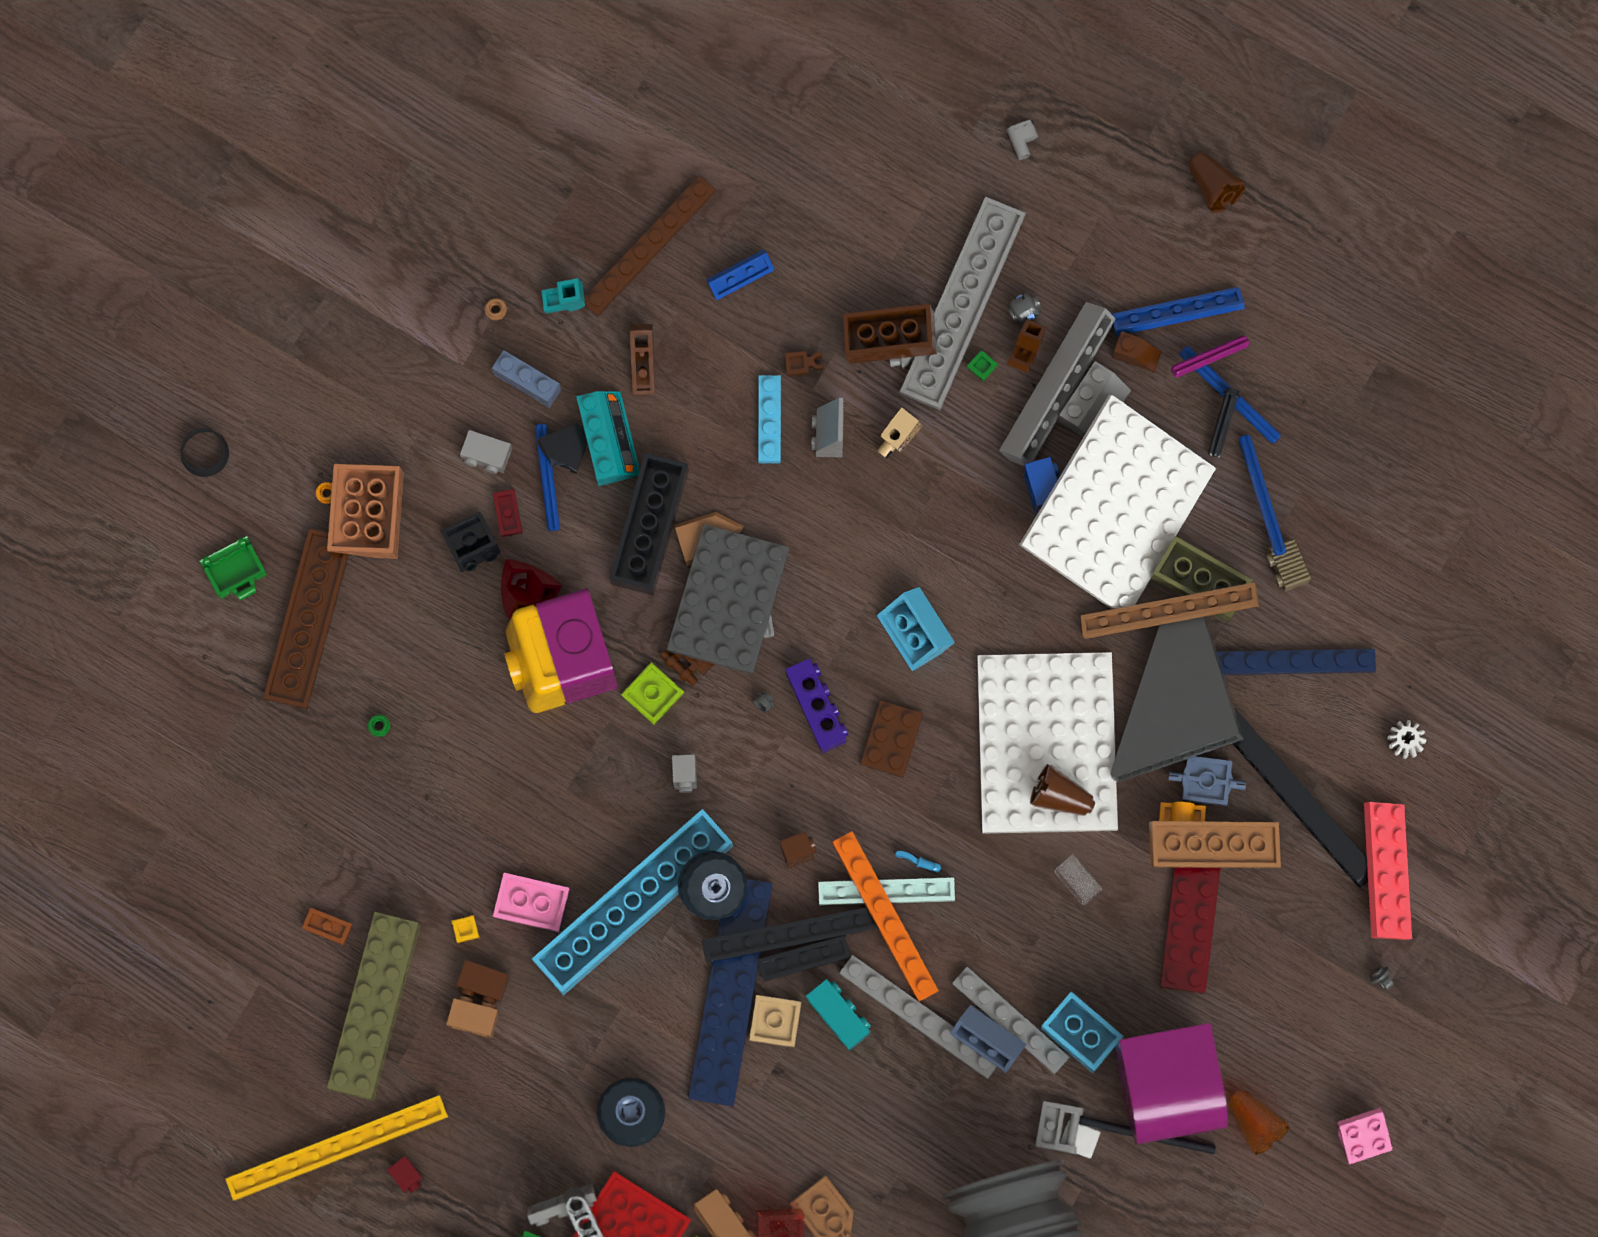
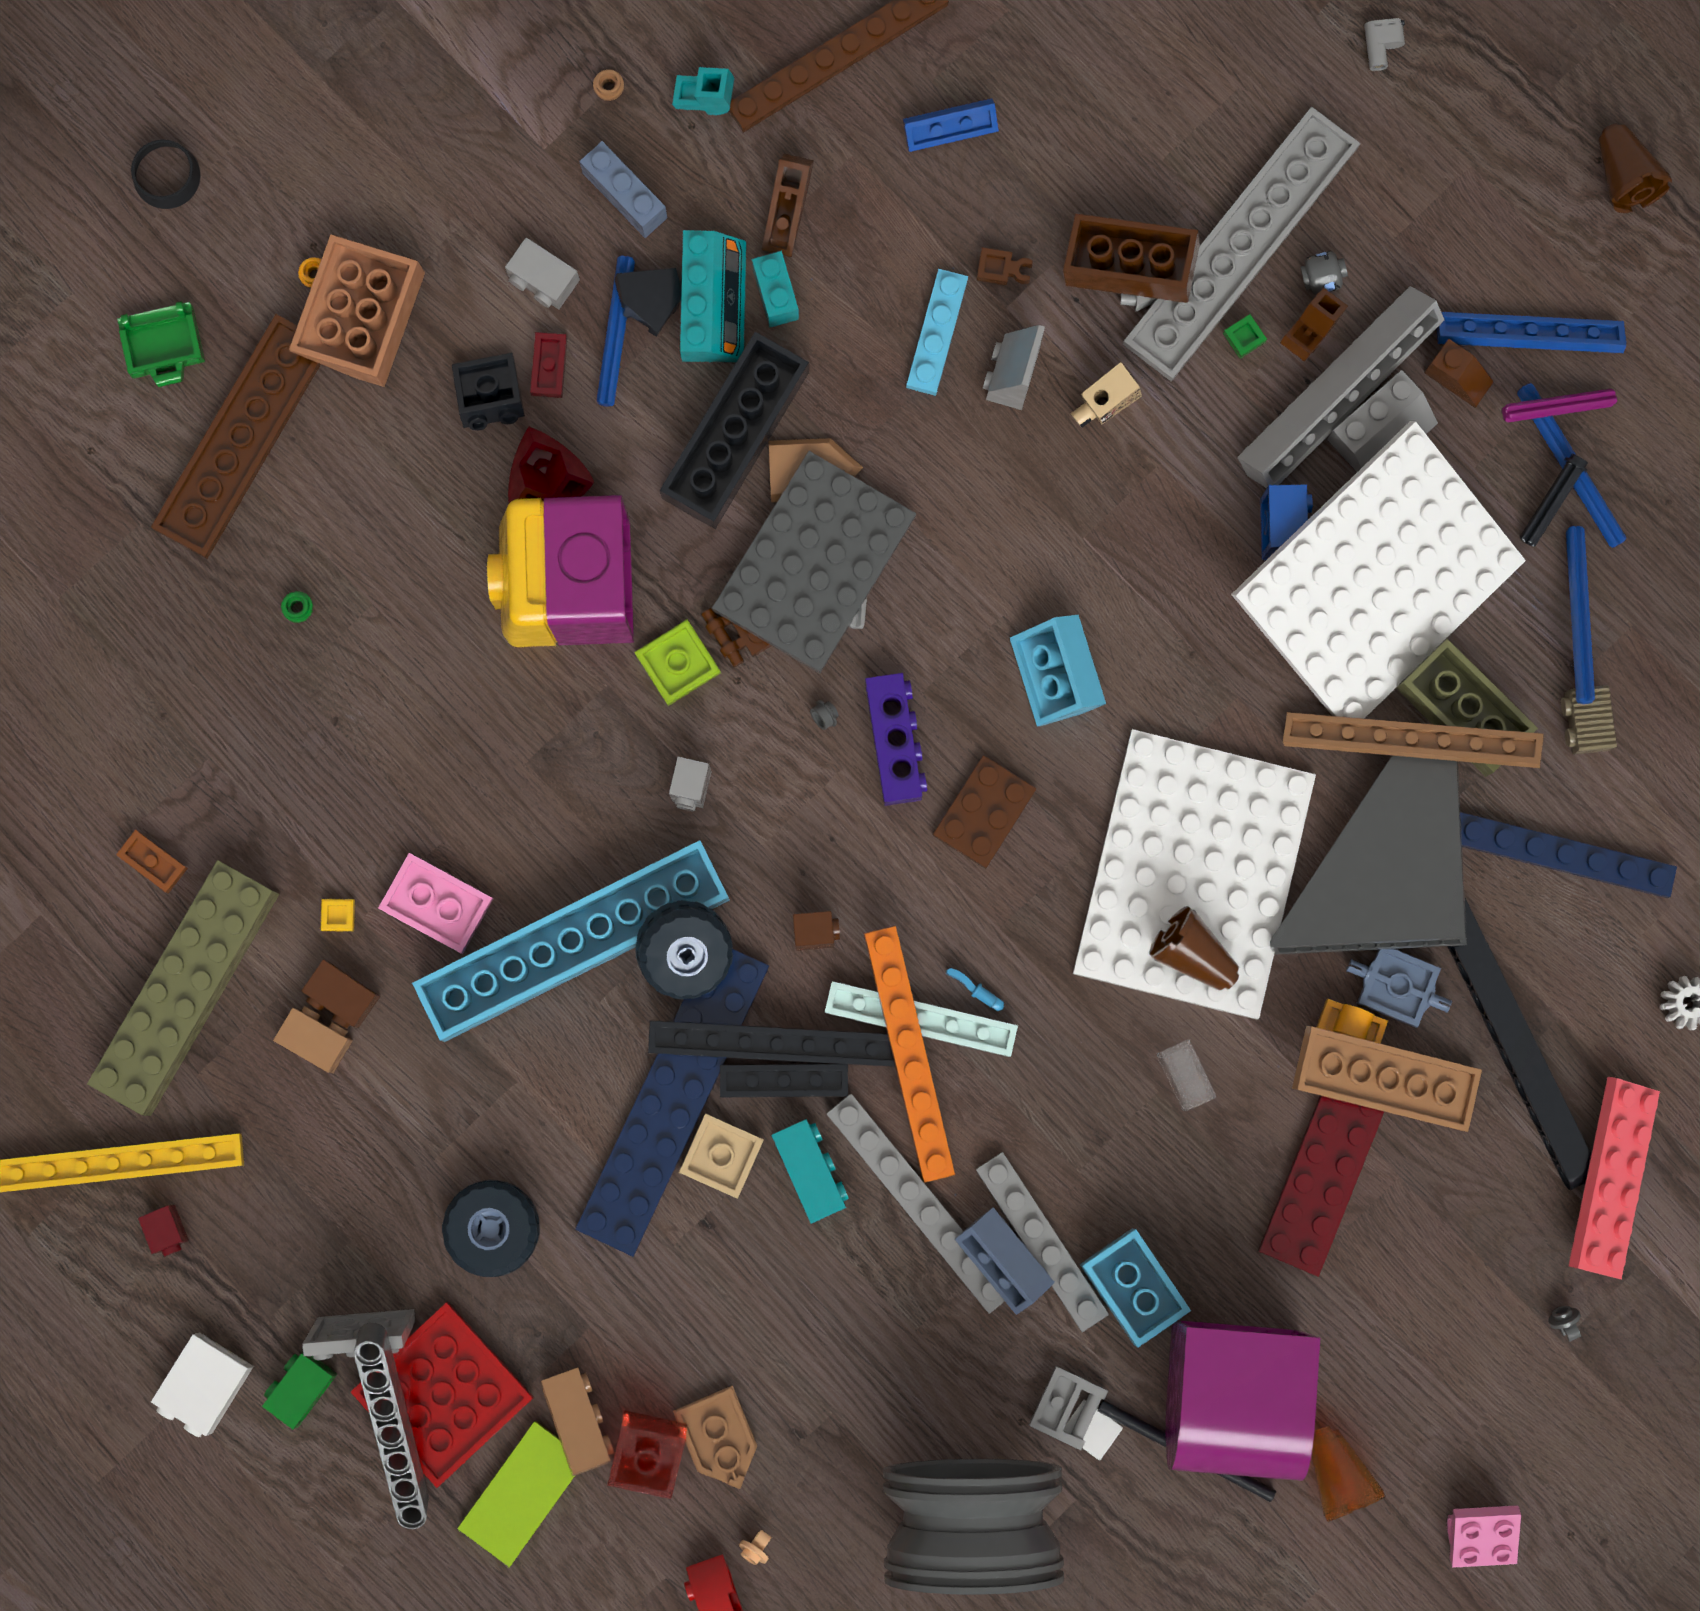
camera: 10 degrees right, 5 degrees up
none -> teal brick [752,251,799,328]

